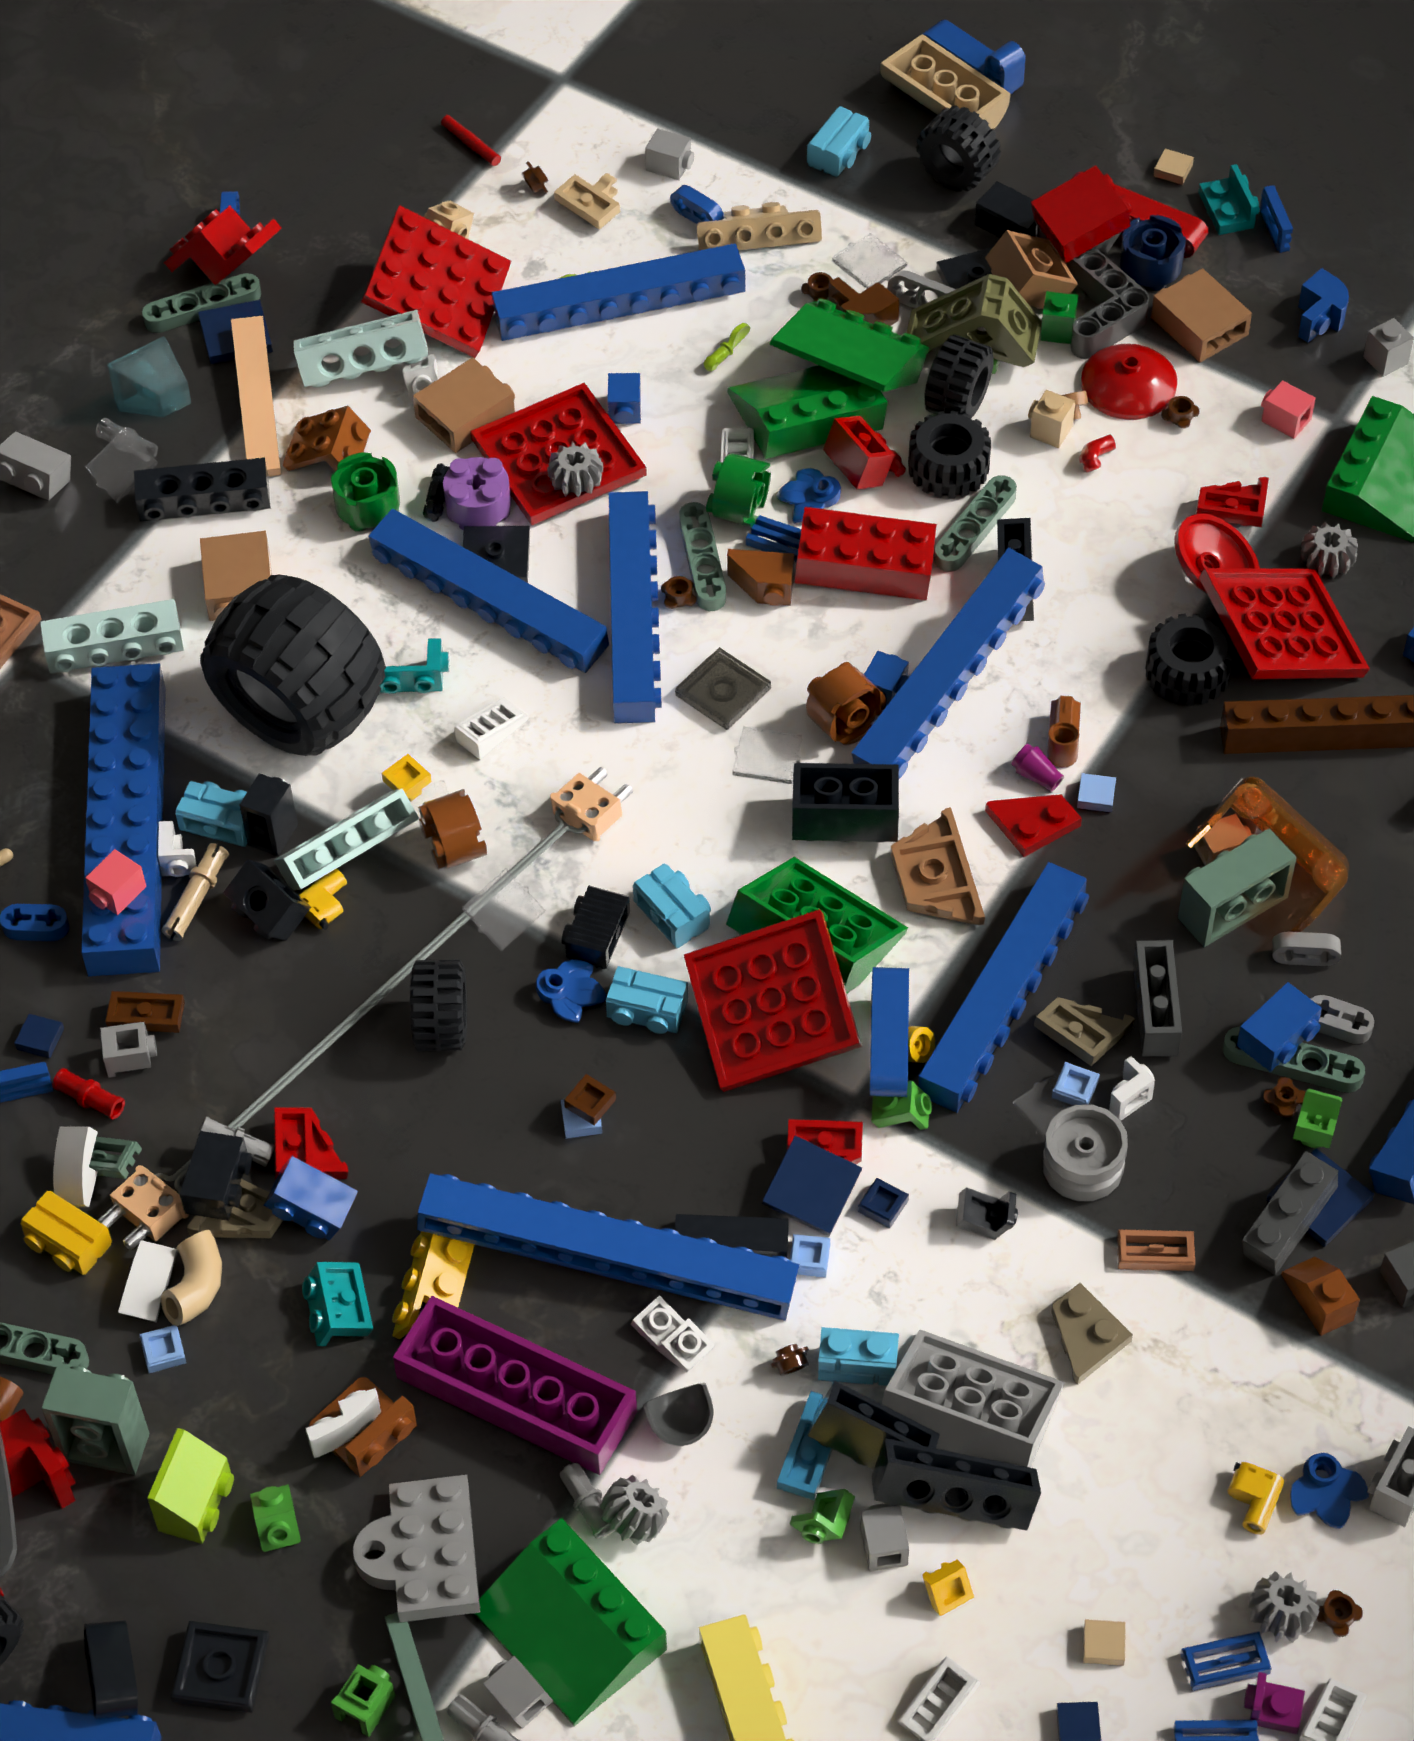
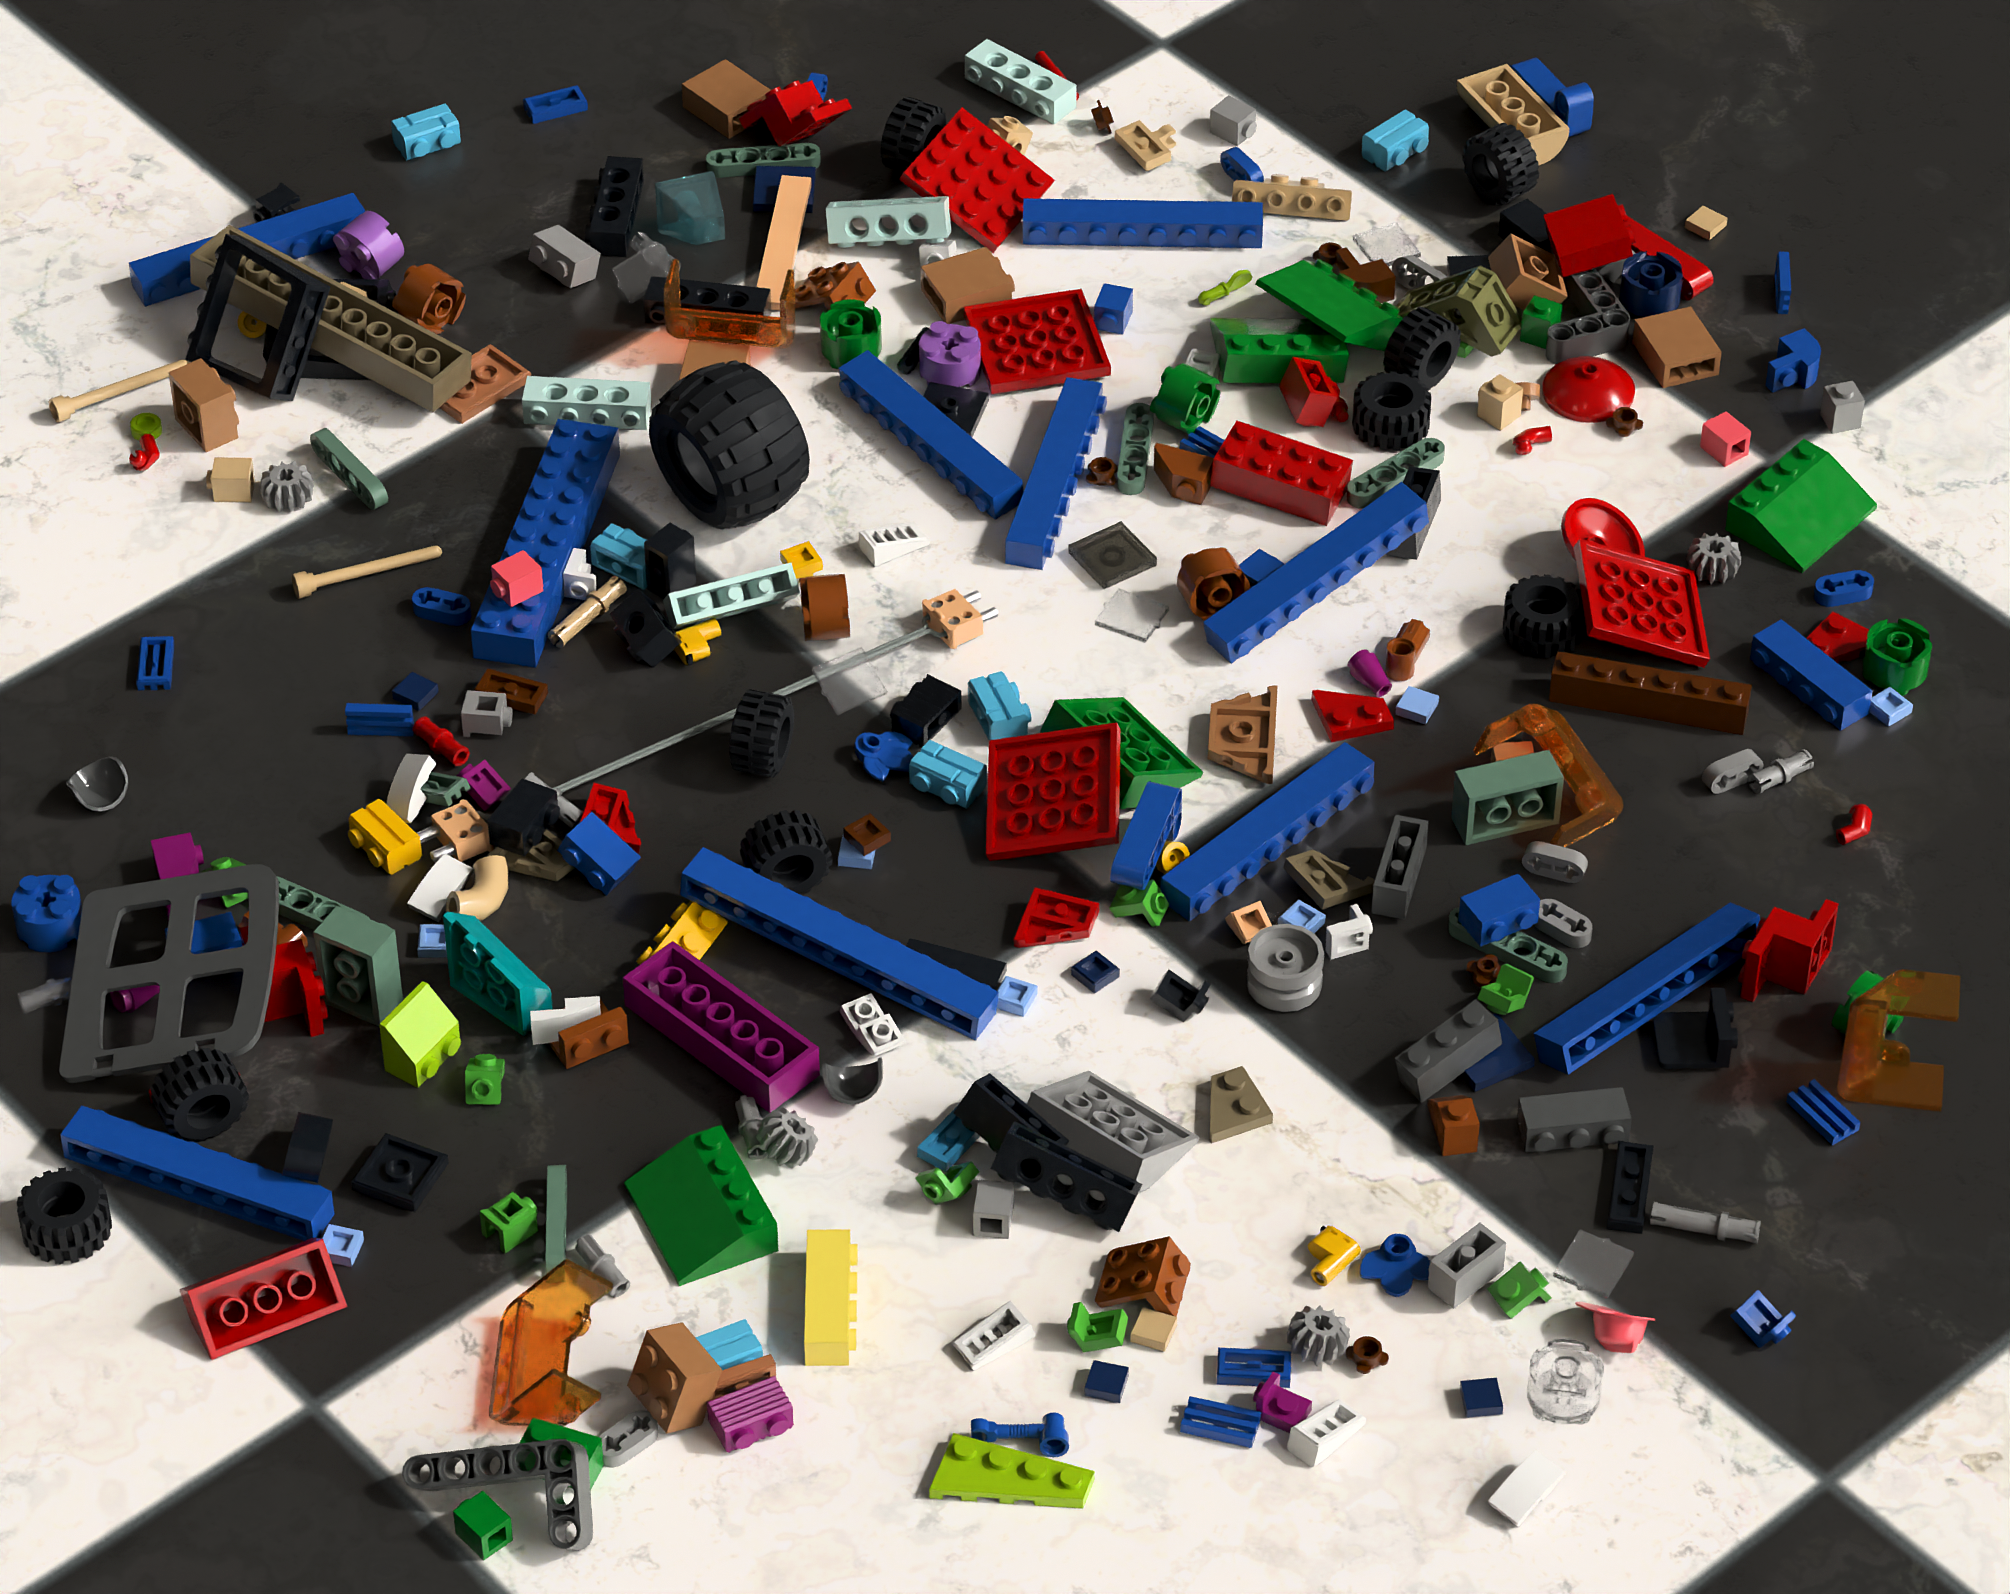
camera: 15 degrees right, 10 degrees down
teal bracket [302,1262,373,1346] -> none
light grey plate [353,1475,480,1622] -> none
teal bracket [379,638,450,694] -> none
light grey brick [483,1656,554,1728] -> none
light grey gear [547,441,603,498] -> none
dark blue tile [762,1136,862,1236] -> none
reddish brown plate [771,1344,809,1376] -> none
blue plate [776,468,841,523] -> none
black brick [792,763,899,842] -> none
medium azure brick [818,1327,899,1386] -> none
yellow tile [923,1559,974,1616] -> none
nougat tile [1117,1230,1195,1271] -> none
red wing [1196,477,1269,528] -> none
teal bracket [1198,164,1260,235] -> none
none -> teal wedge [443,912,553,1036]
none -> magenta bracket [457,759,511,811]
none -> black brick [585,156,644,257]
none -> clear orange windscreen [664,259,796,349]
none -> medium nougat brick [682,59,770,139]
none -> black tyre [740,810,832,894]
none -> black tyre [881,97,947,173]
none -> light aqua brick [965,39,1077,124]
none -> bright green bracket [1067,1302,1128,1352]
none -> dark orange bracket [1095,1236,1191,1317]
none -> light nougat slope [1225,901,1272,944]

